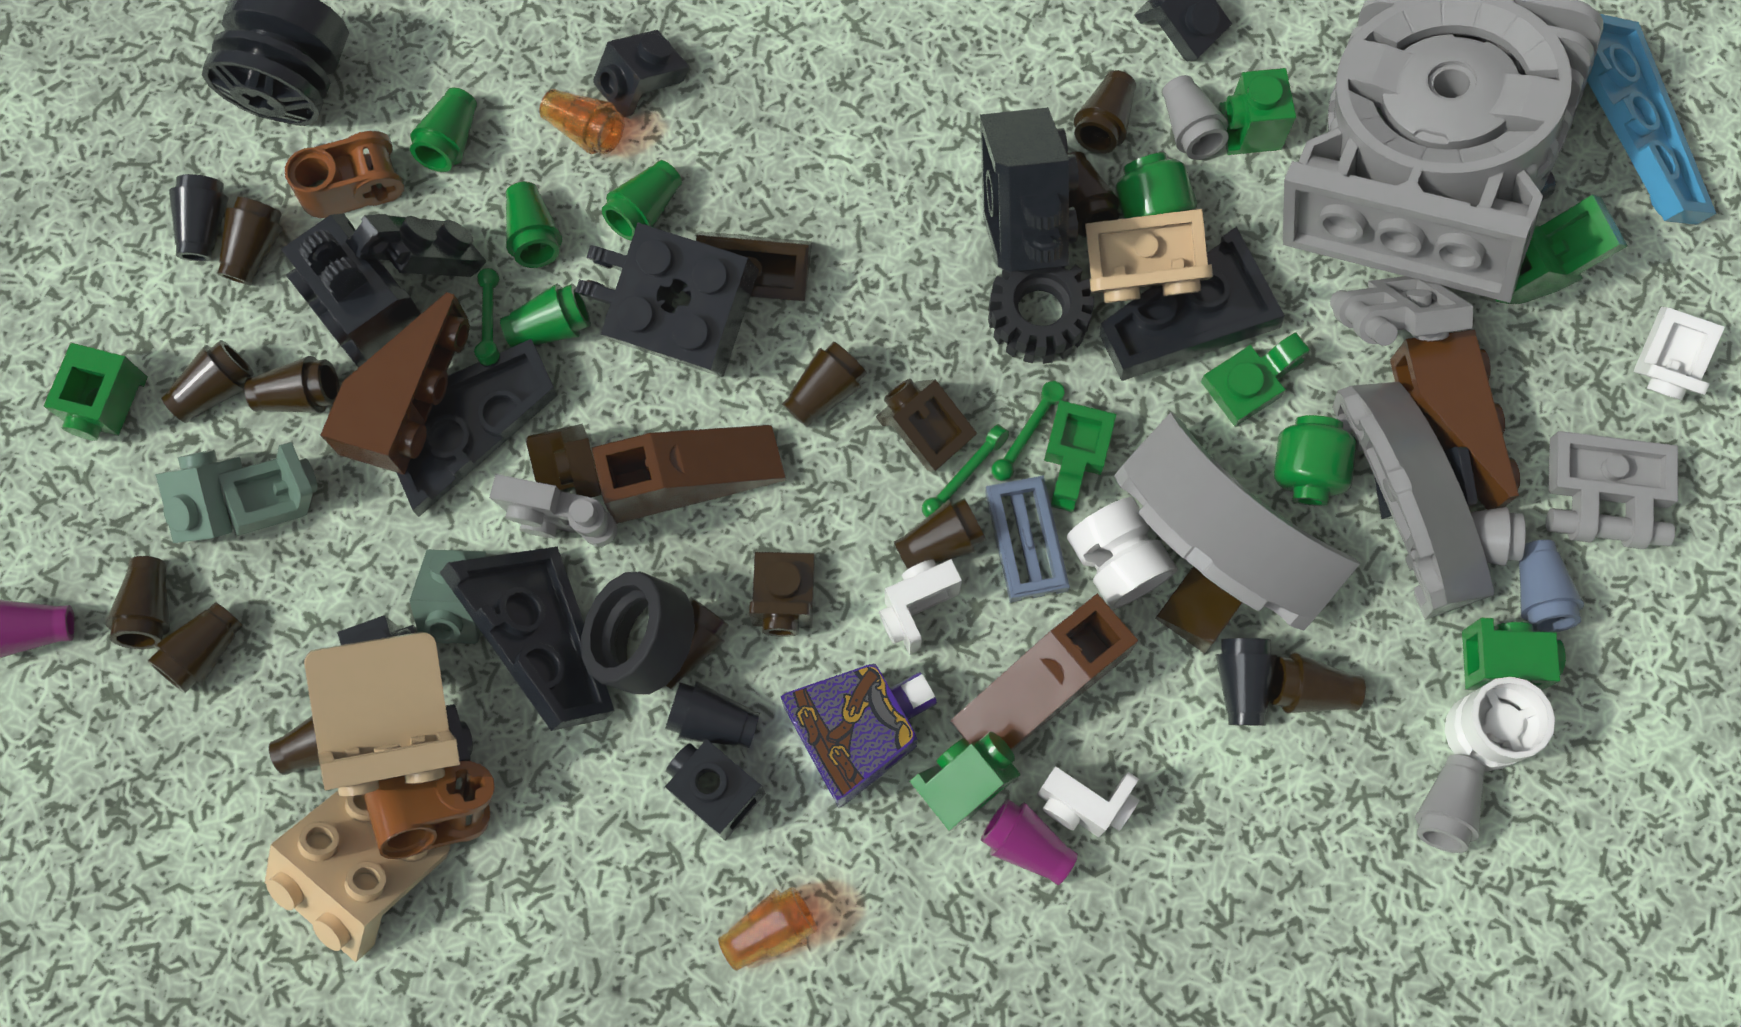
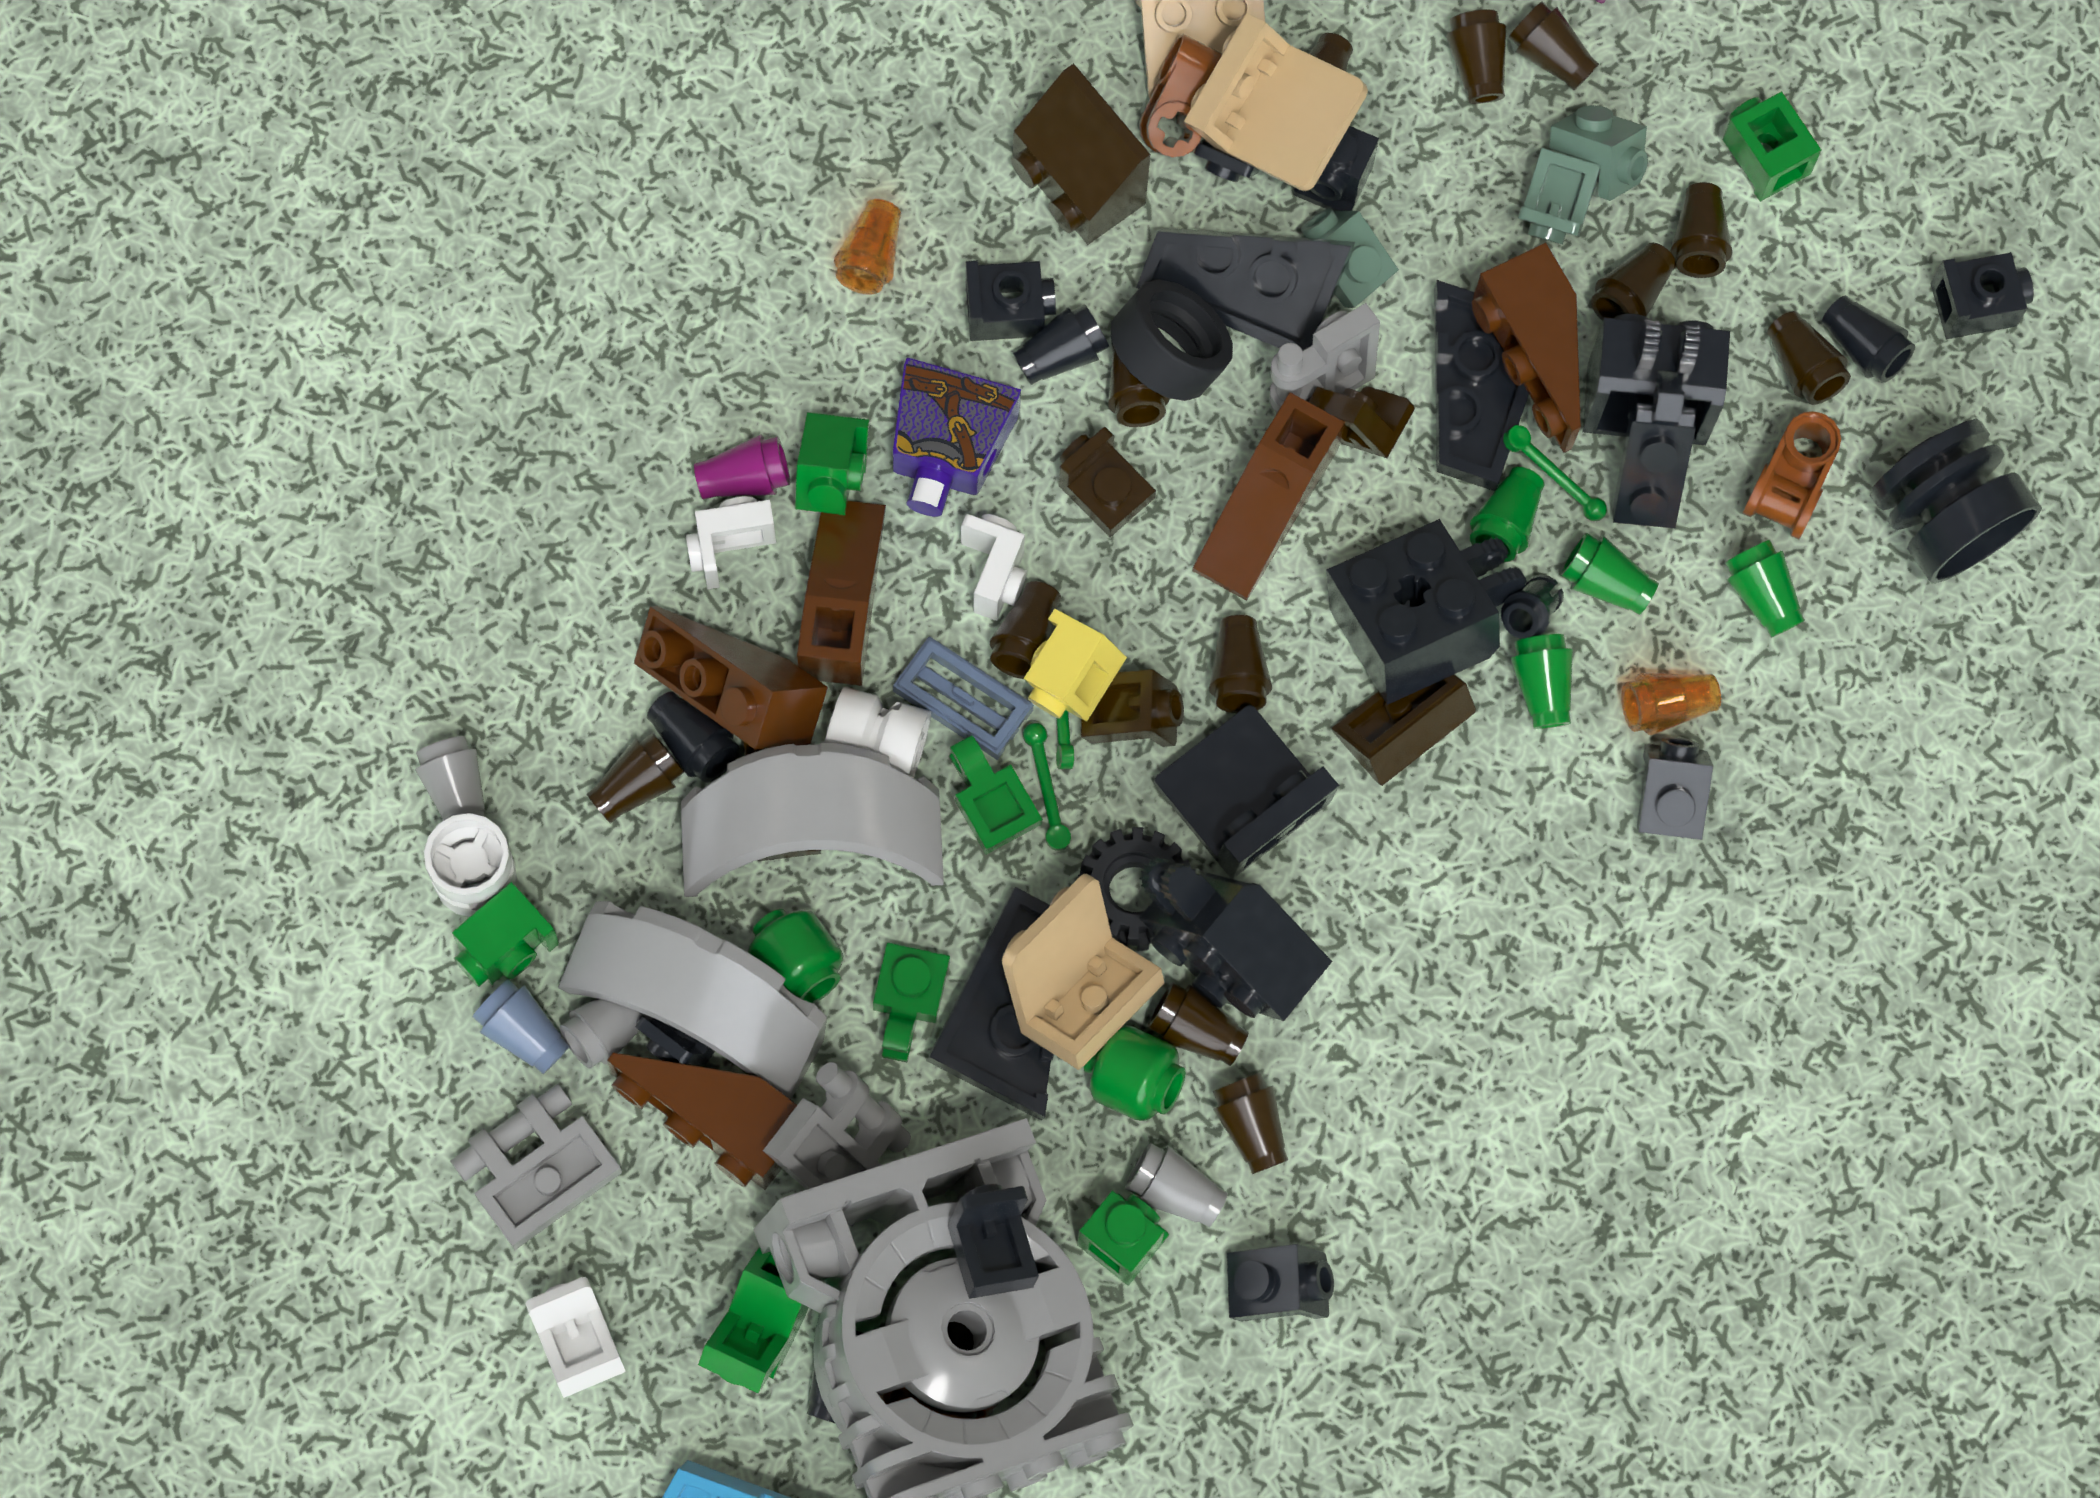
camera: 130 degrees right, 0 degrees up
none -> reddish brown slope [634,606,828,750]
none -> black bracket [948,1184,1039,1299]
none -> dark brown slope [1011,63,1151,245]
none -> light yellow brick [1024,609,1127,722]
none -> black bracket [1154,705,1340,879]
none -> black pin [1501,575,1564,639]
none -> black brick [1930,252,2034,340]

